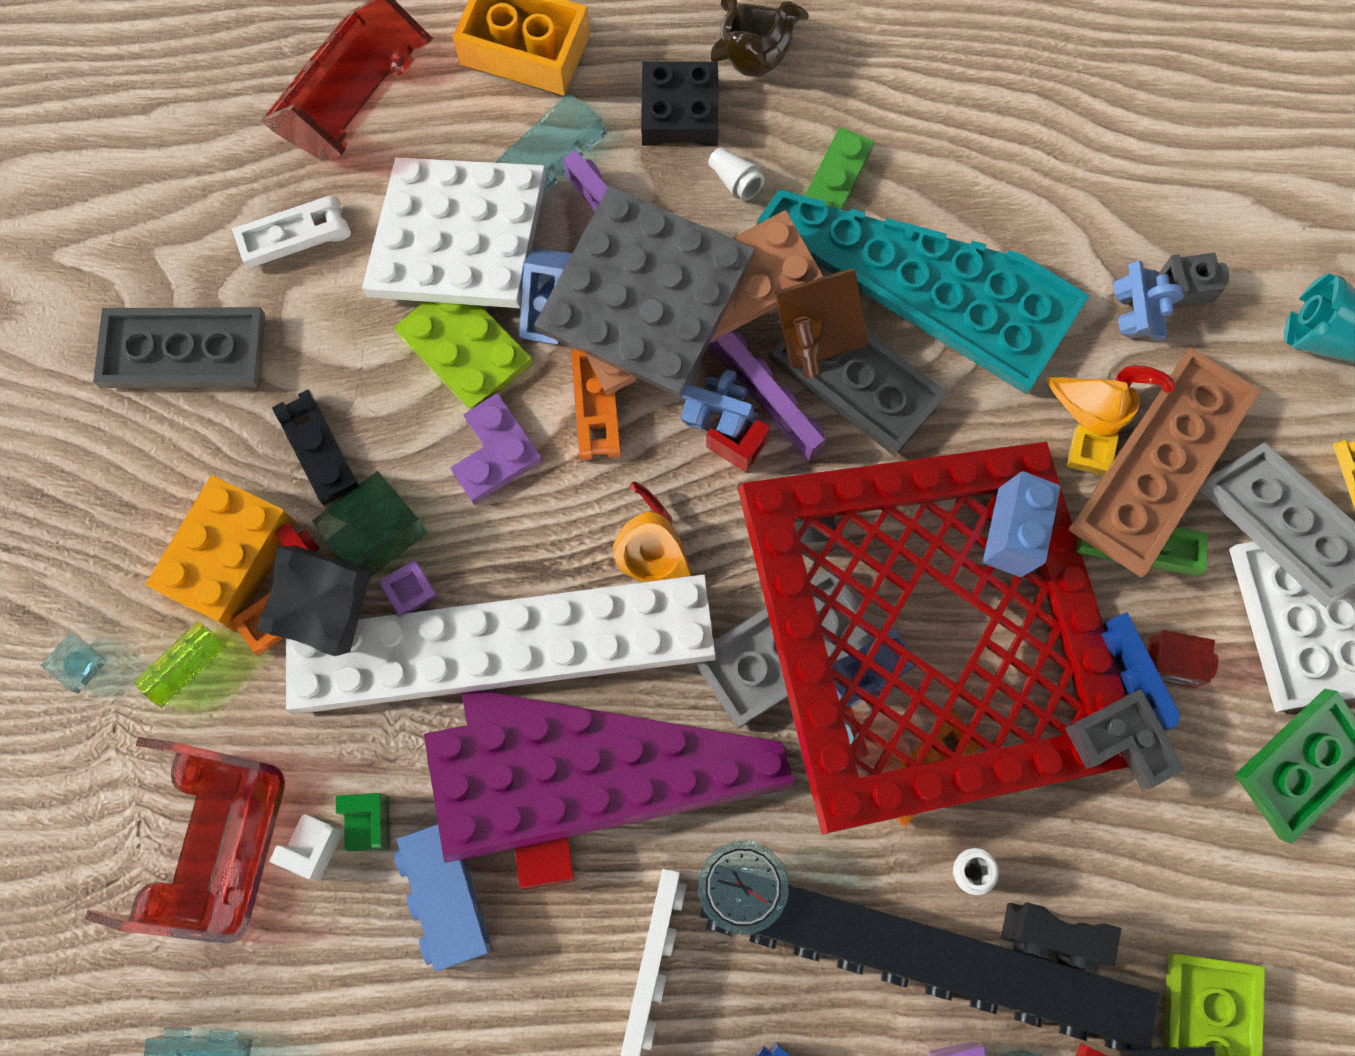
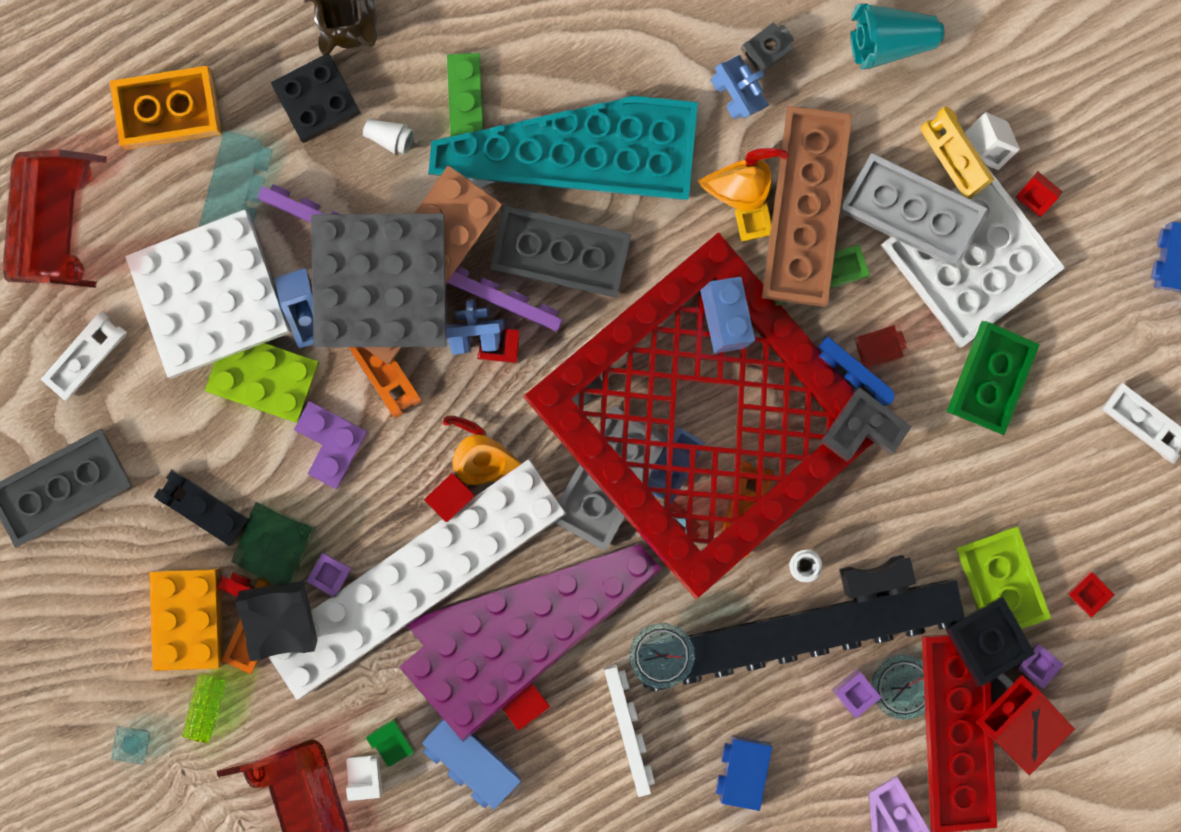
camera: 30 degrees left, 15 degrees up
reddish brown plate [774,268,868,378] -> none
none -> red panel [424,472,476,522]

